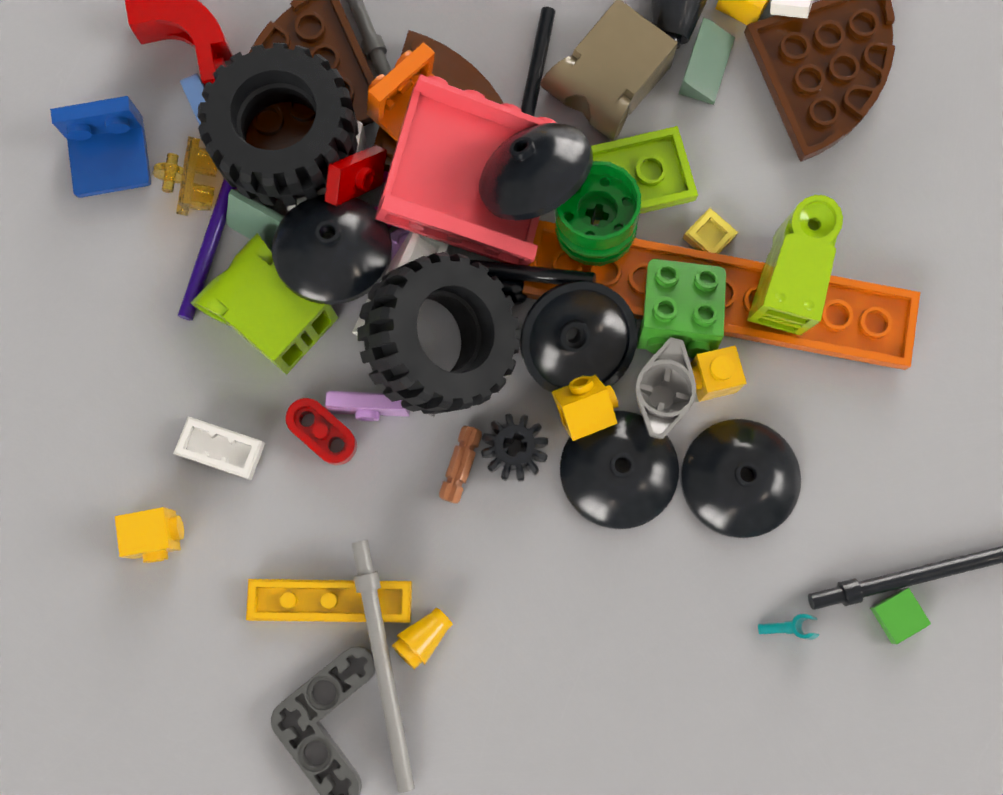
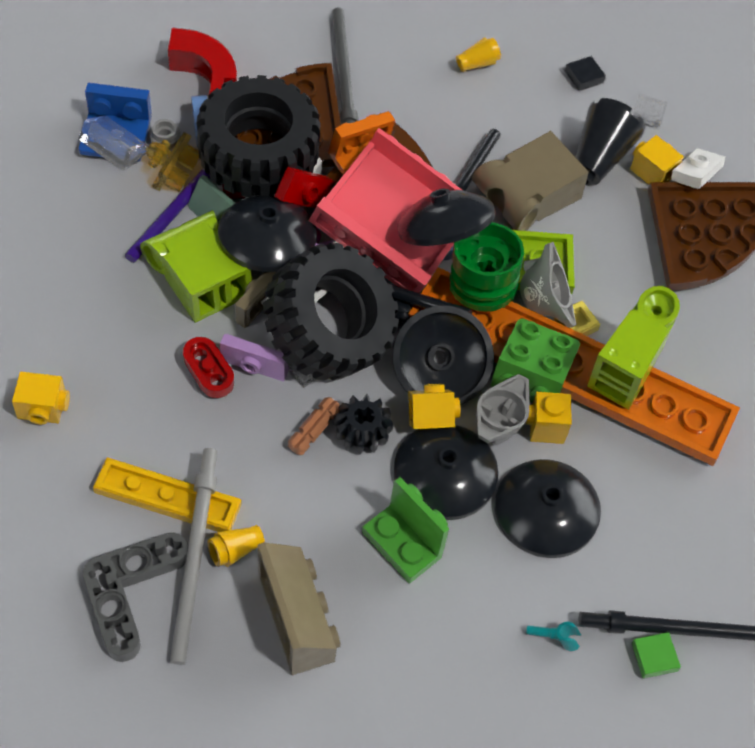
camera: 10 degrees right, 20 degrees down
white plate [173,416,265,480] -> none
sand green slope [678,17,735,105] -> none
none -> clear slope [79,115,150,170]
none -> light grey plate [149,119,181,148]
none -> dark tan plate [235,272,276,328]
none -> dark tan slope [258,542,341,675]
none -> bright green bracket [362,477,449,584]
none -> light grey hat [520,242,577,327]

